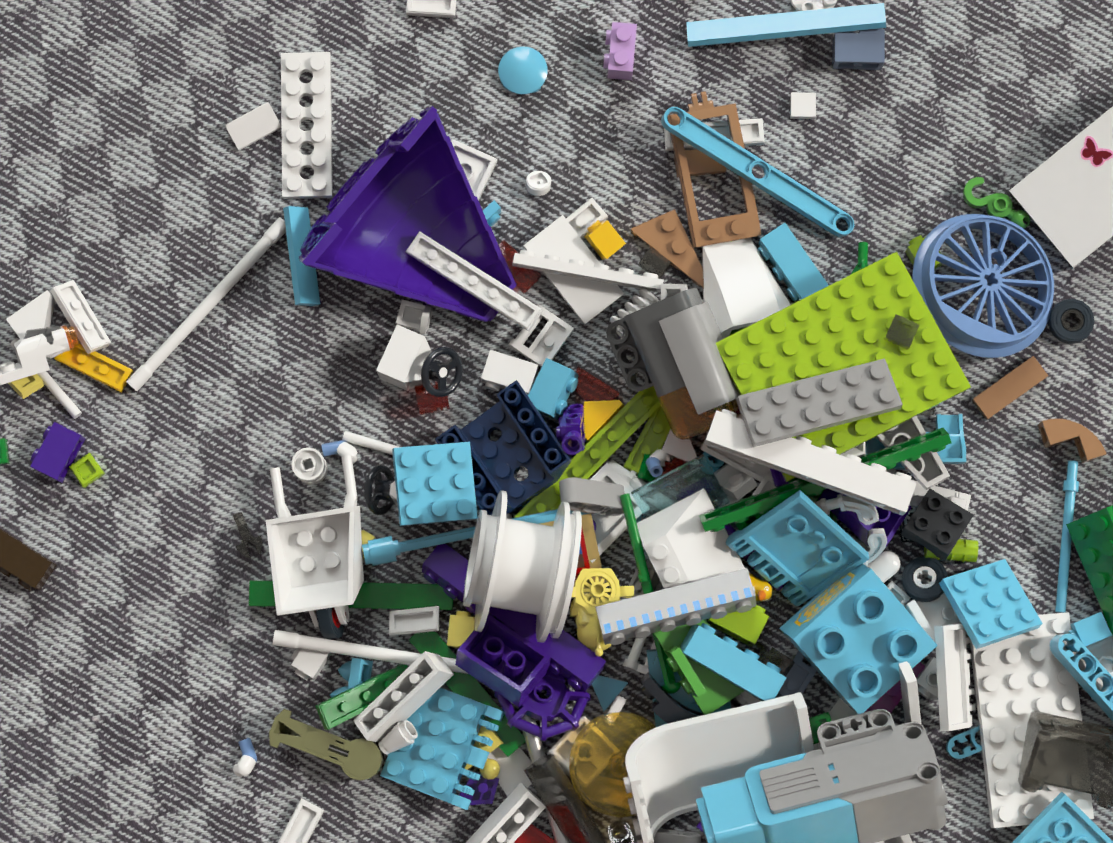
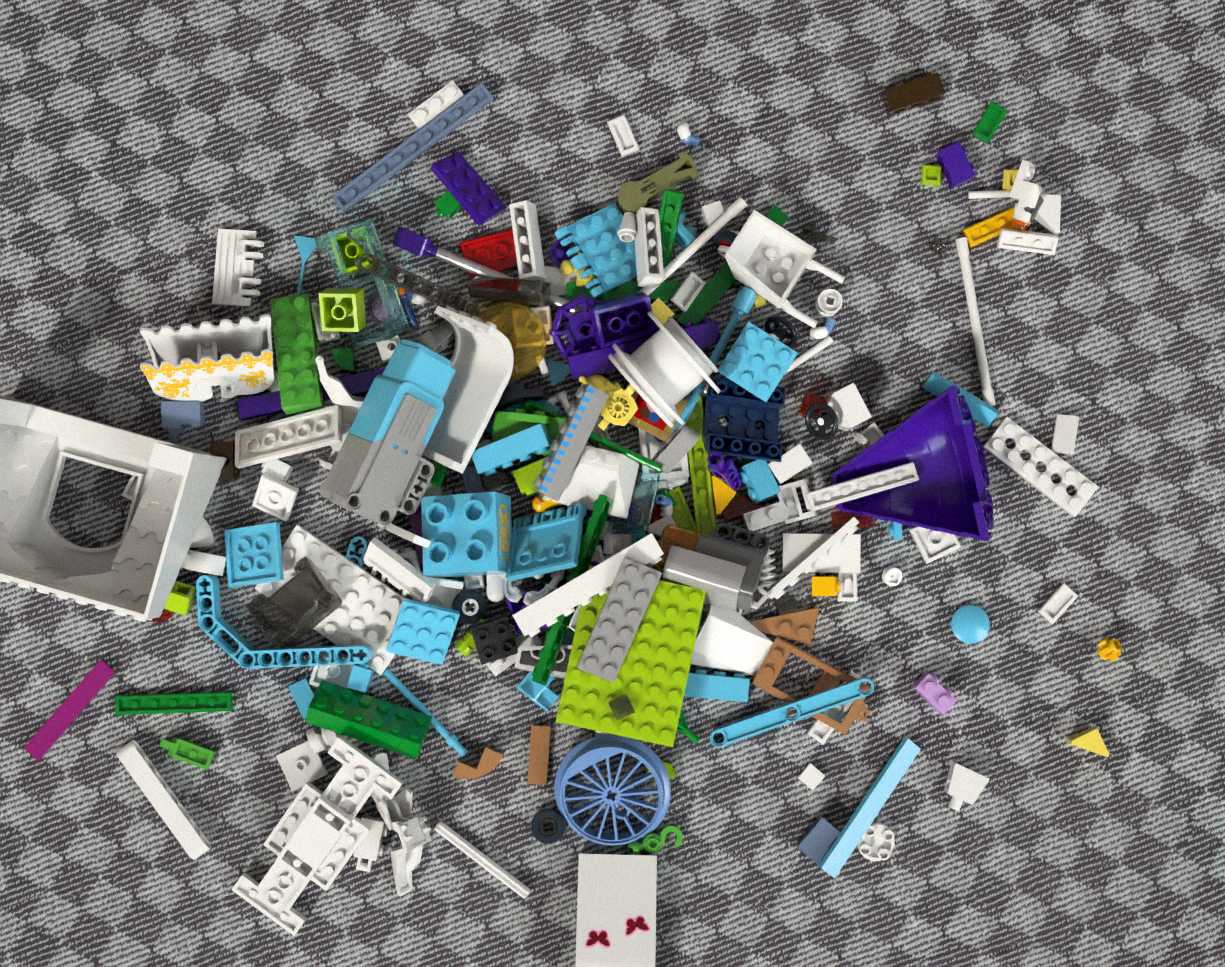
camera: 125 degrees right, 5 degrees up
none -> white brick [742,502,786,531]
none -> clear smoke bush [928,237,947,256]

